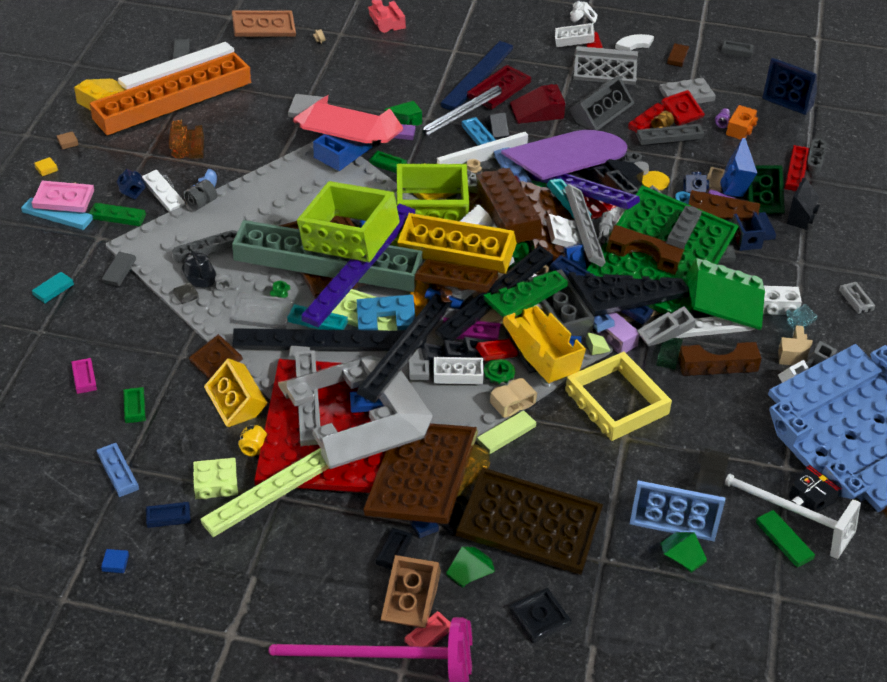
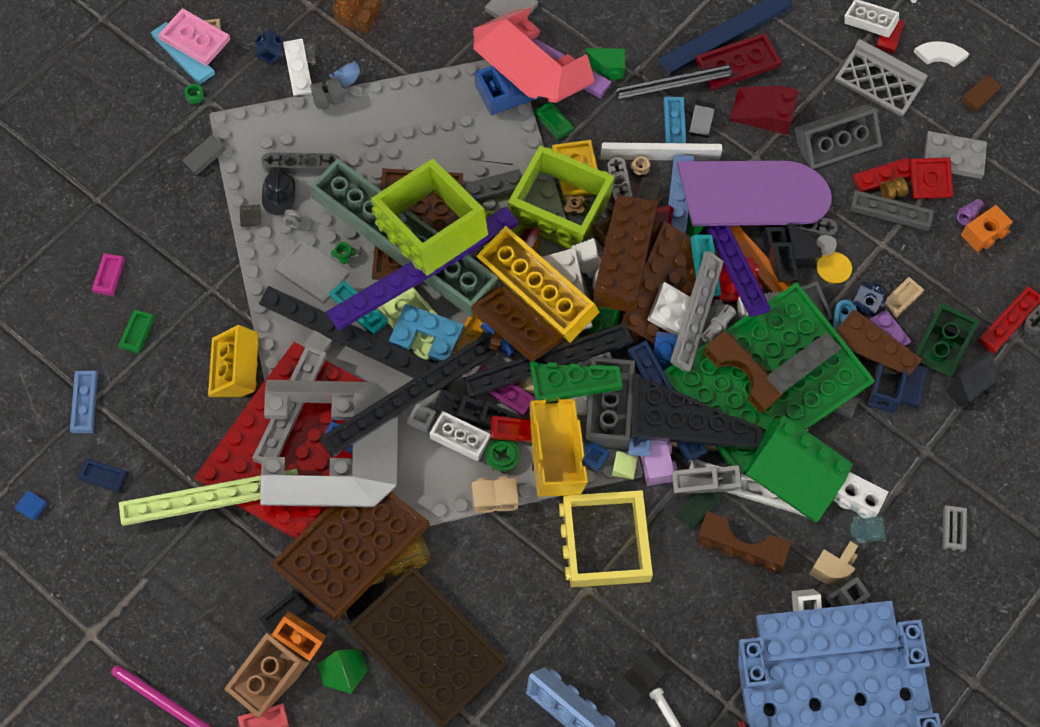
camera: 25 degrees right, 20 degrees up
teal tile [32,272,74,303] -> none
green plate [89,203,146,226] -> none
reddish brown tile [189,334,243,380] -> none
yellowish green plate [193,458,238,499] -> none
yellow head [238,425,267,456] -> none
yellowish green tile [477,410,536,454] -> none
blue slope [720,138,757,197] -> none
none -> green tile [184,84,204,104]
none -> orange brick [271,611,327,661]

